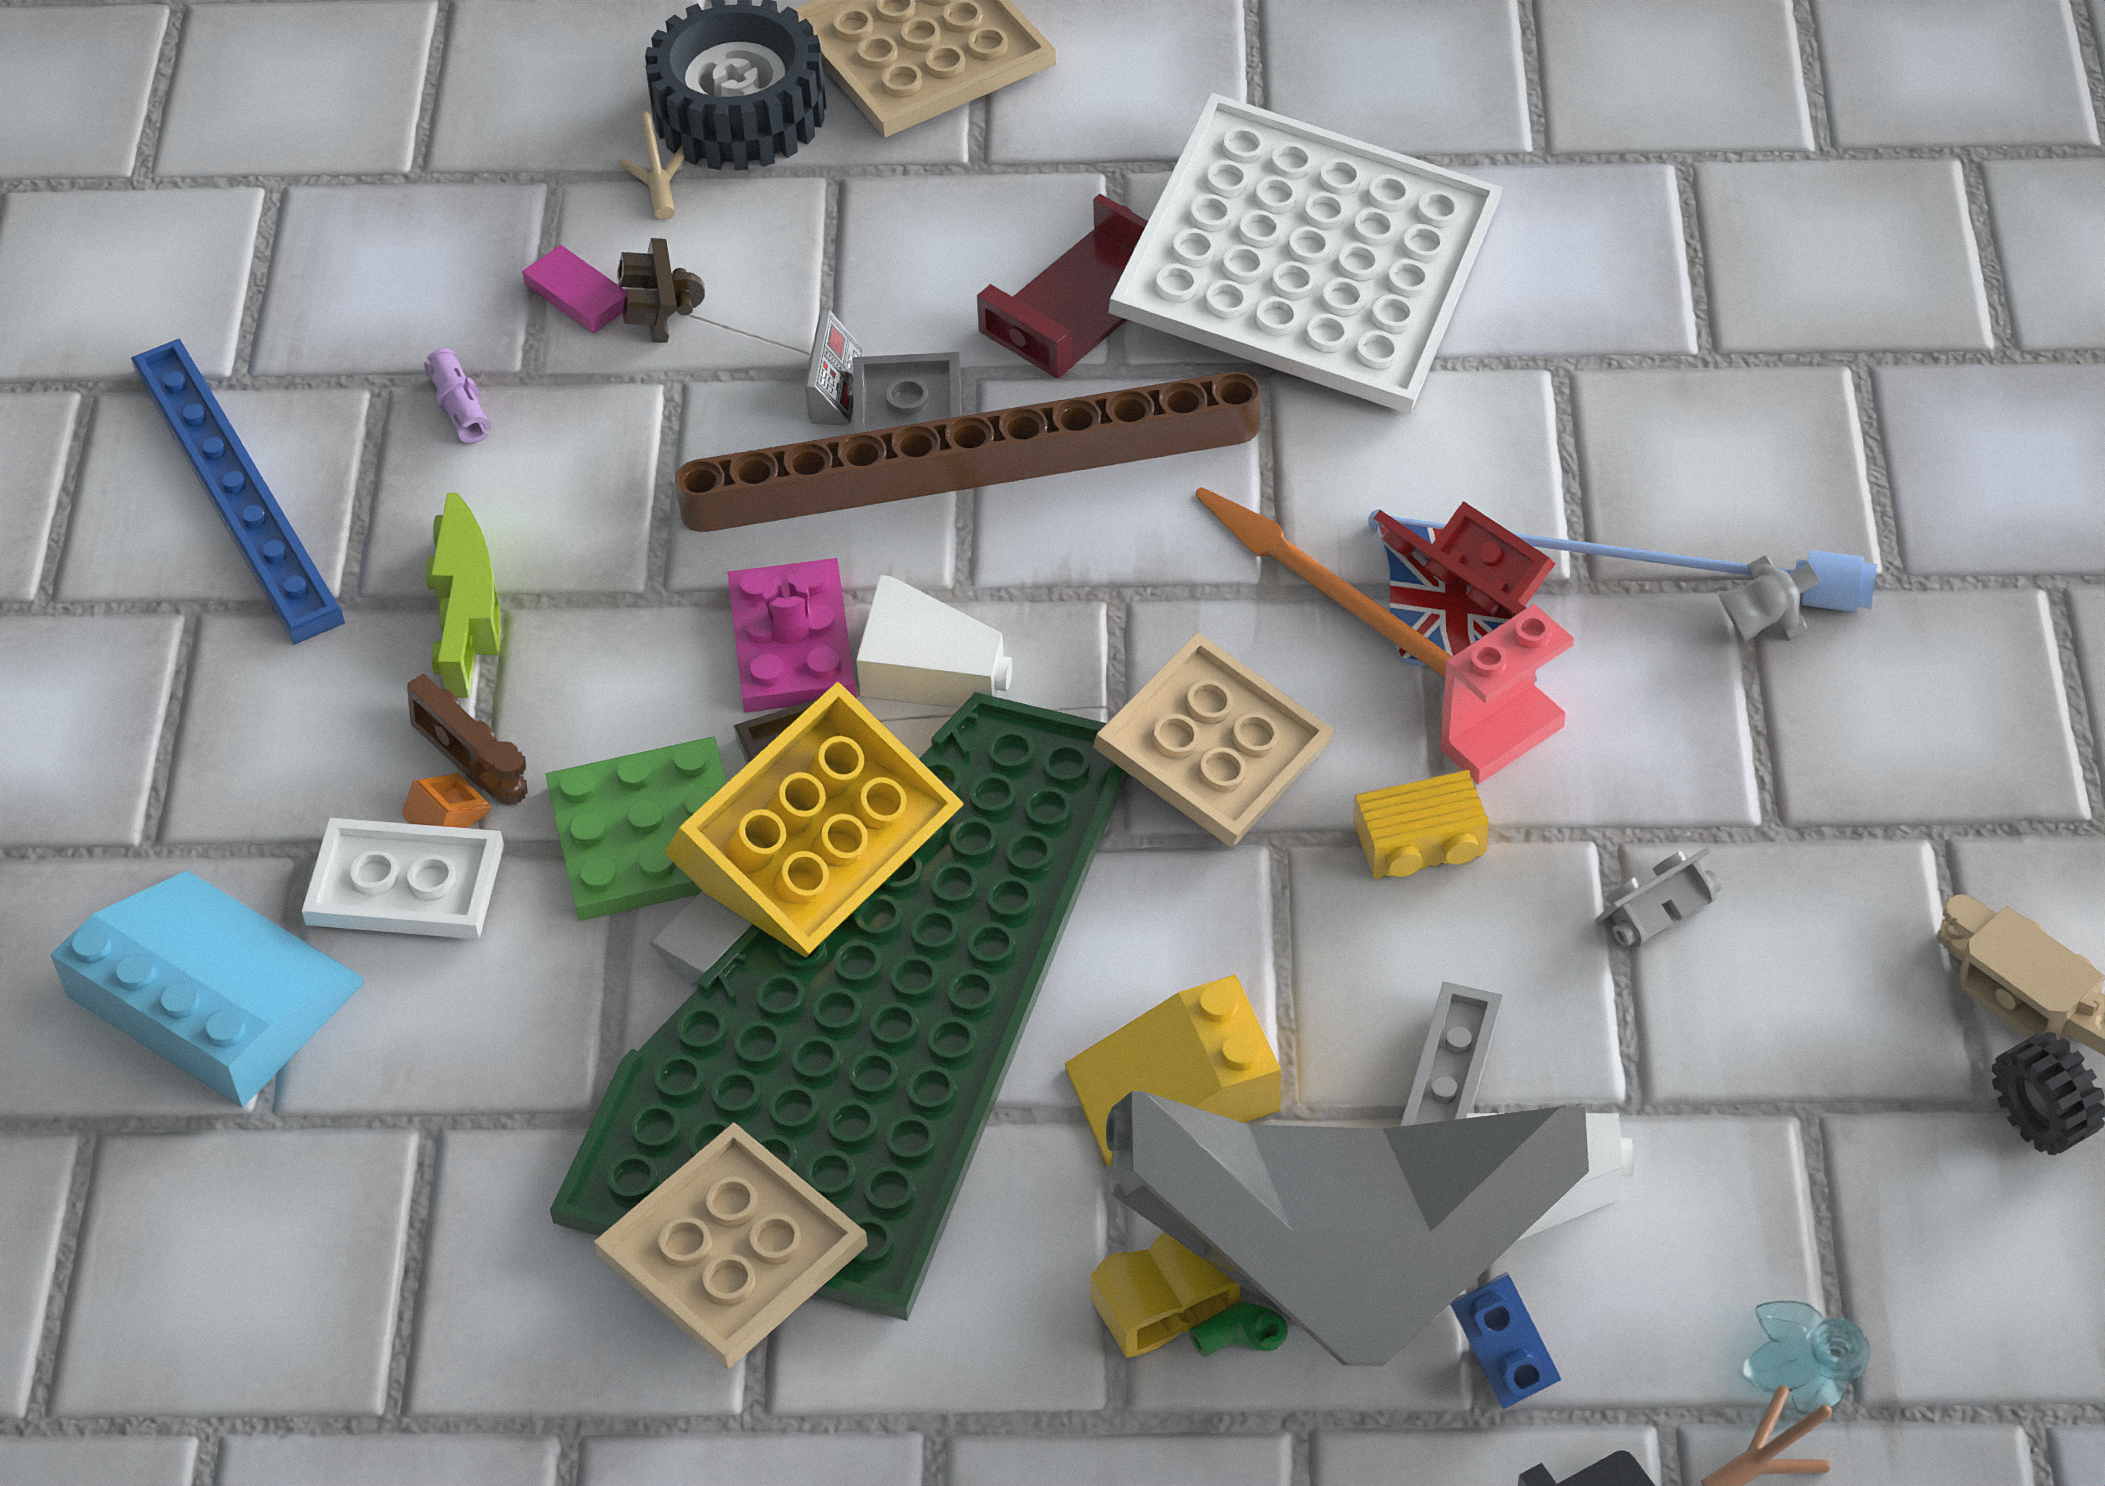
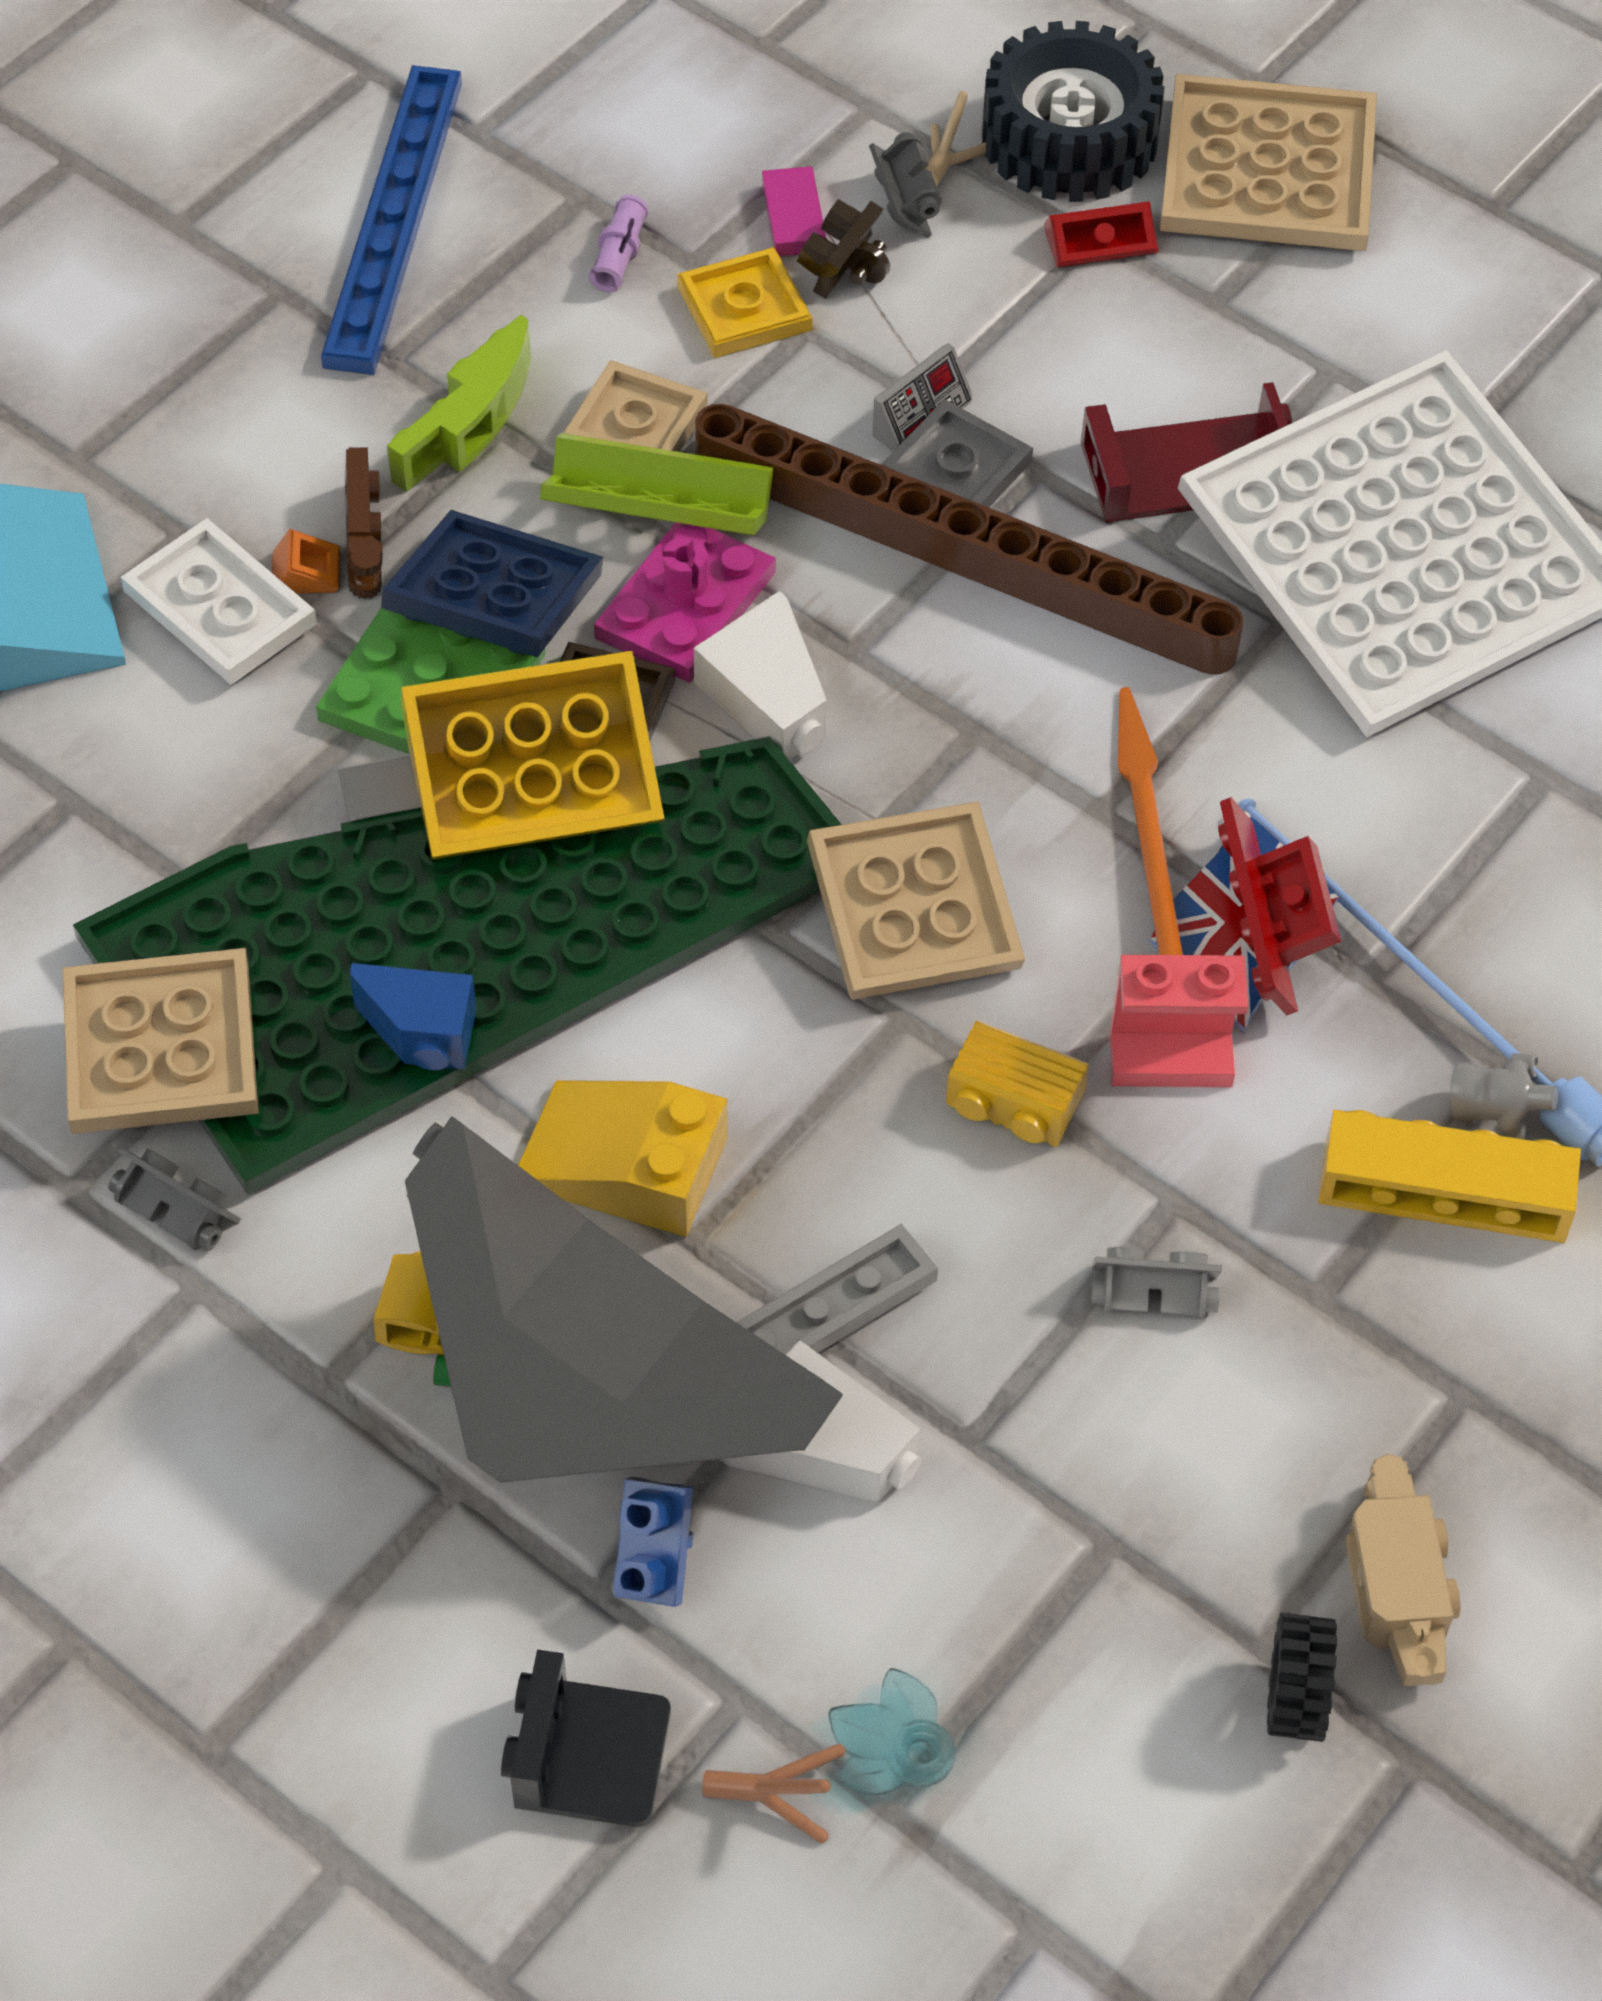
camera: 35 degrees right, 5 degrees up
none -> dark grey hinge [108,1148,241,1251]
none -> blue slope [350,963,476,1070]
none -> dark blue plate [381,510,603,658]
none -> lime fence [540,433,774,535]
none -> tan plate [564,360,708,452]
none -> yellow tile [677,247,813,358]
none -> dark grey hinge [869,132,942,238]
none -> red slope [1044,201,1159,268]
none -> yellow brick [1318,1109,1581,1243]

